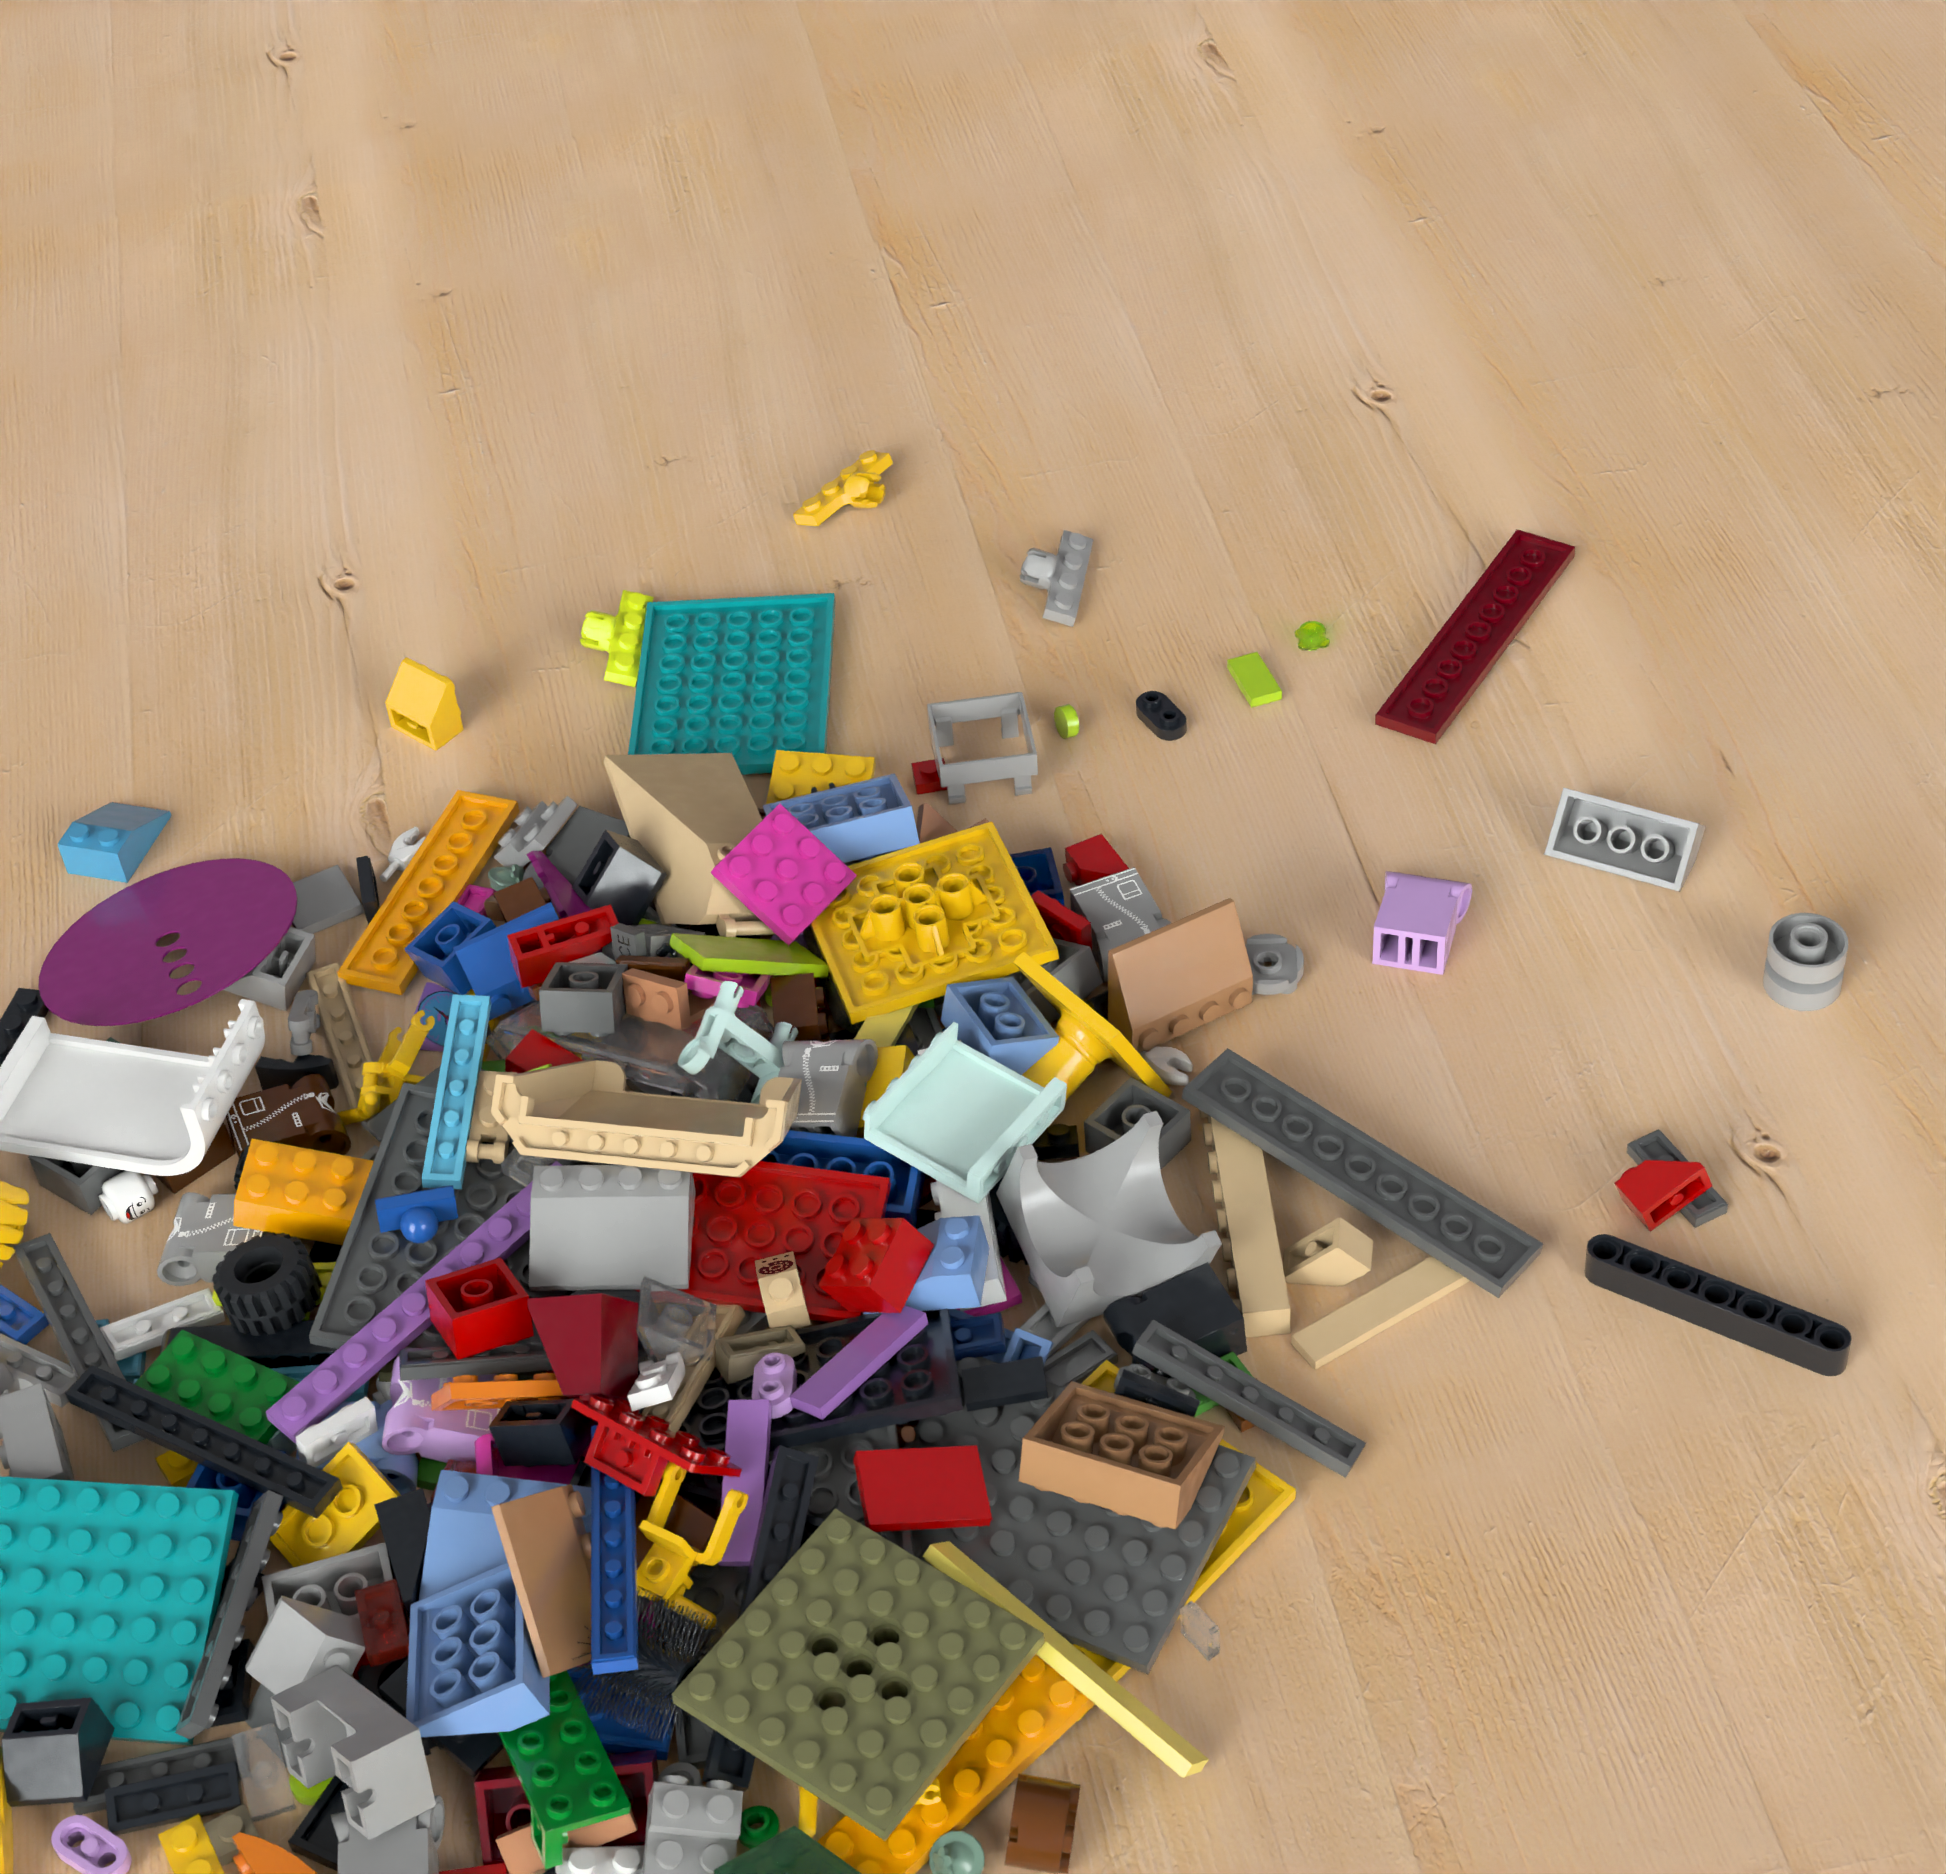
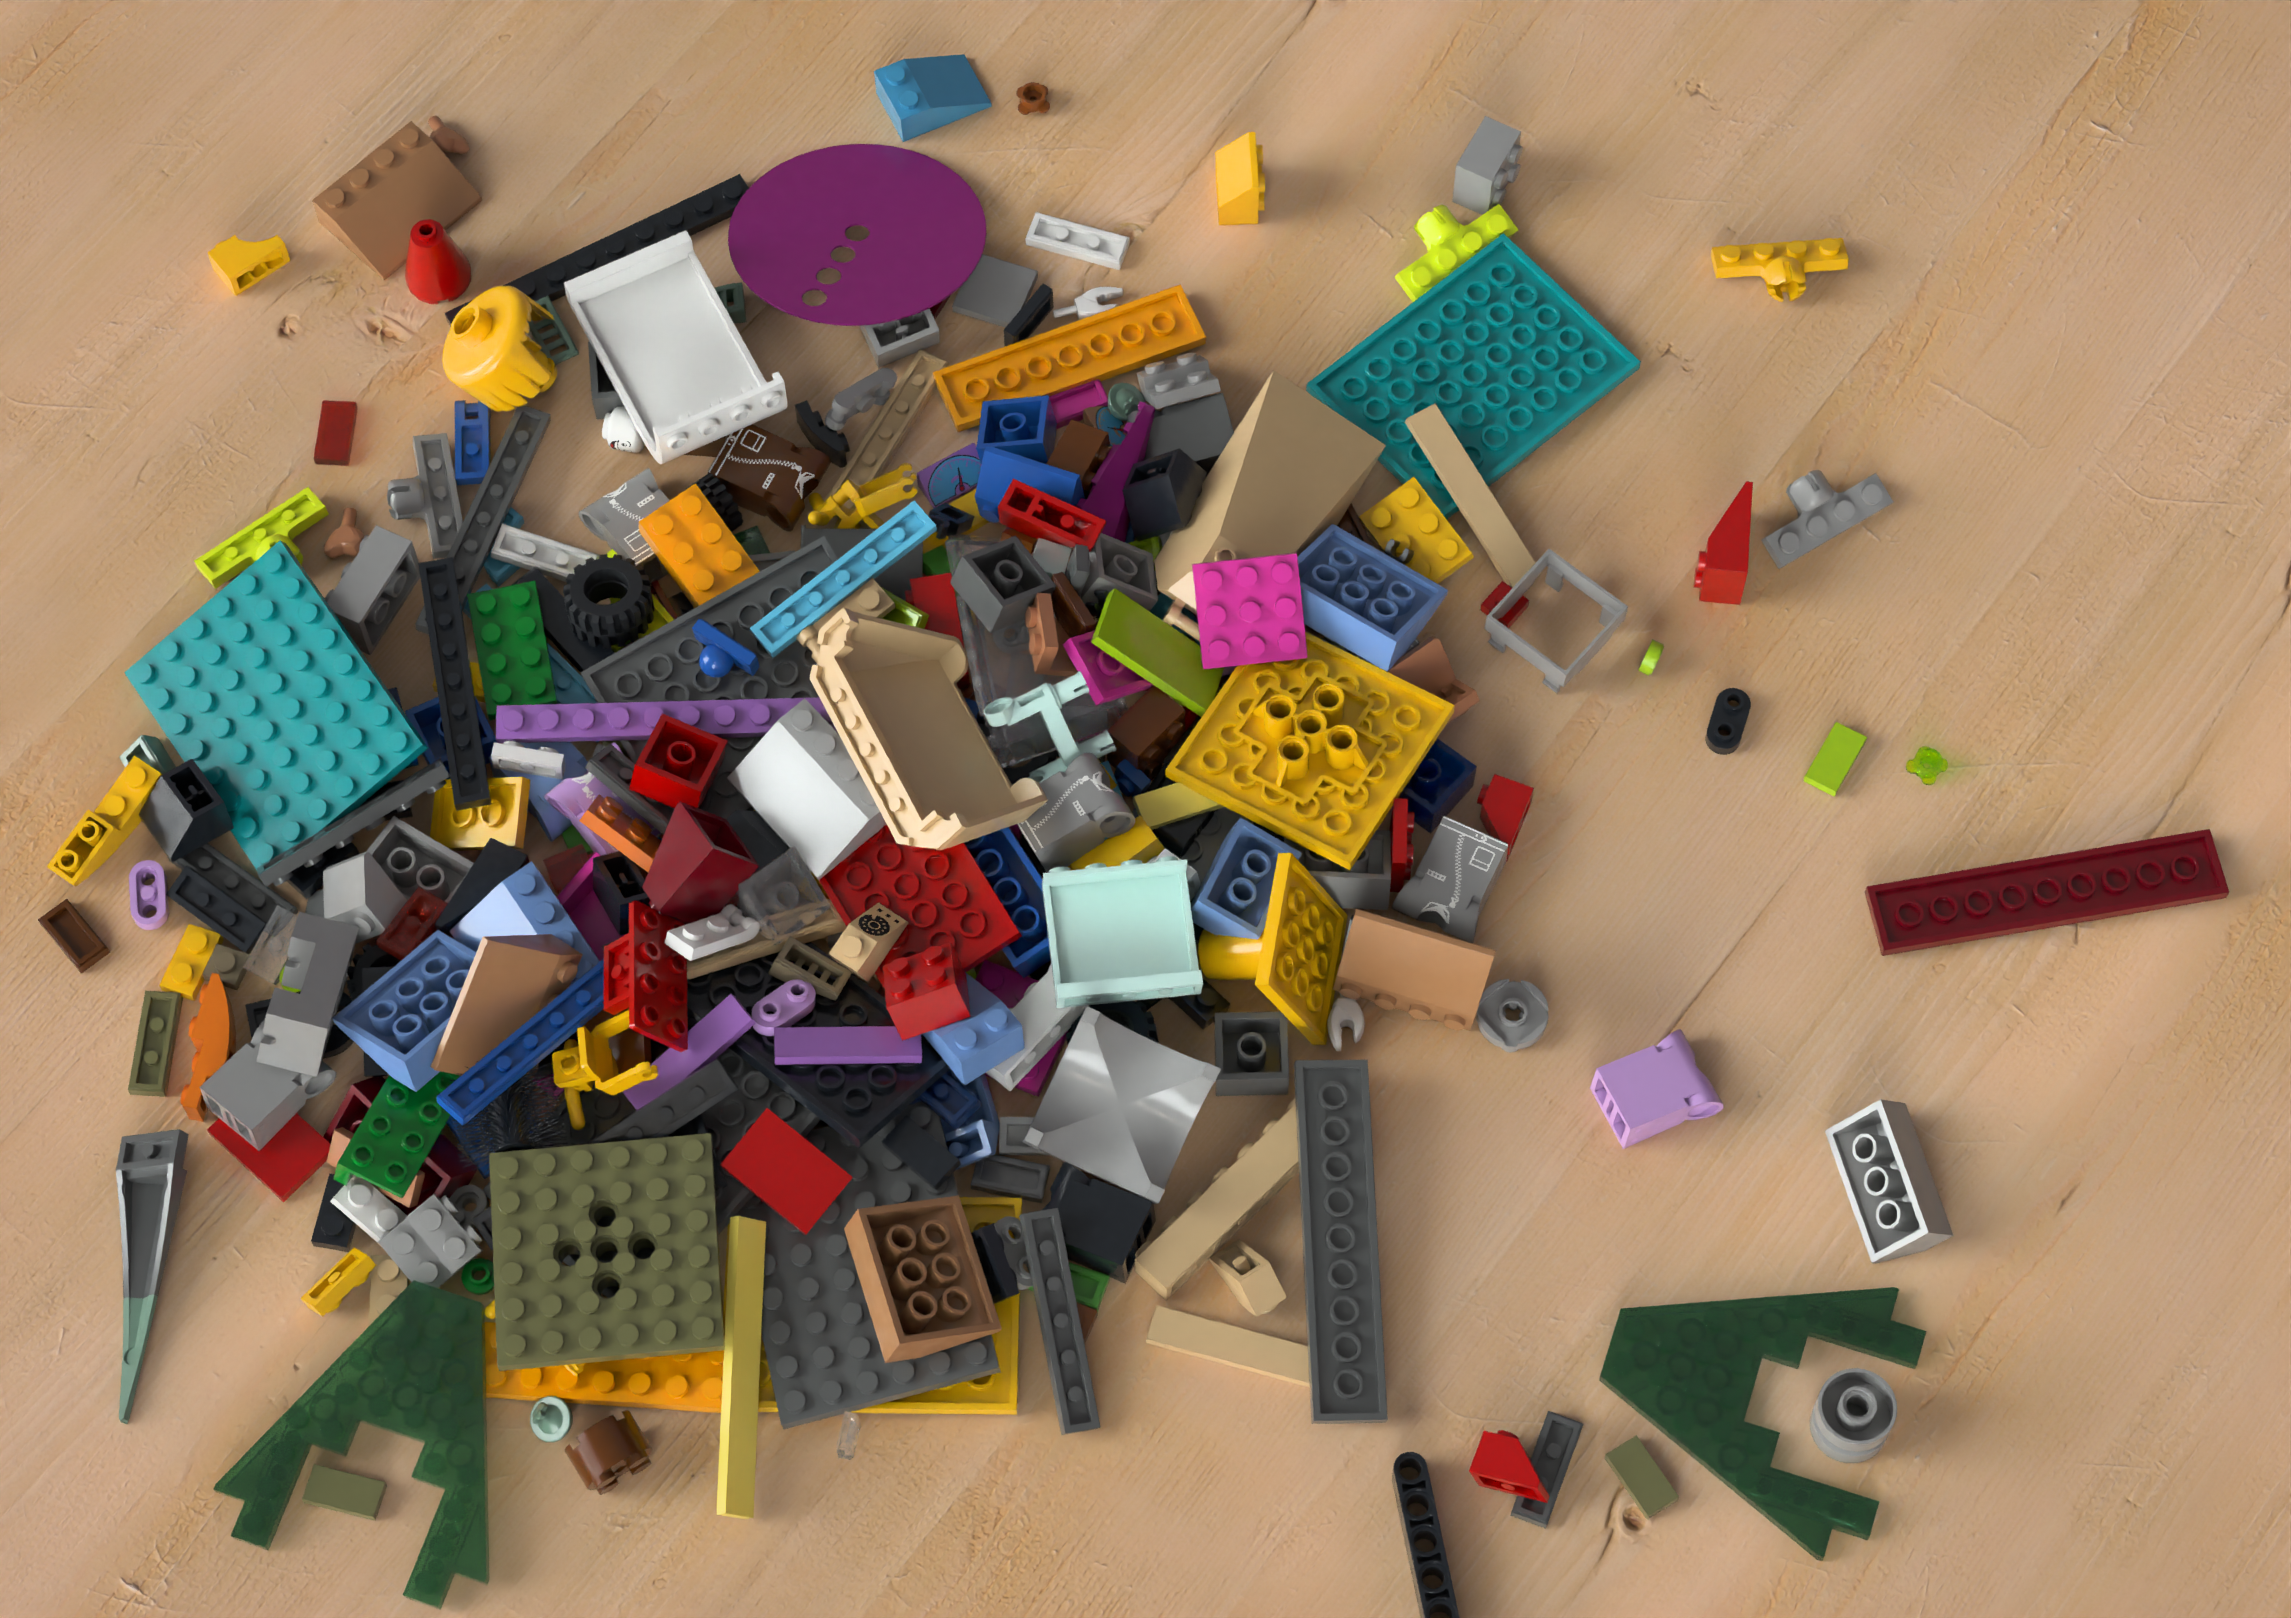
camera: 45 degrees right, 20 degrees up
none -> dark orange plate [1016,82,1050,115]
none -> white tile [1025,212,1130,270]
none -> tan tile [1405,403,1542,588]
none -> light grey brick [1452,116,1523,215]
none -> clear green wing [1599,1287,1926,1561]
none -> olive tile [1605,1435,1679,1519]
none -> red slope [1694,481,1753,605]

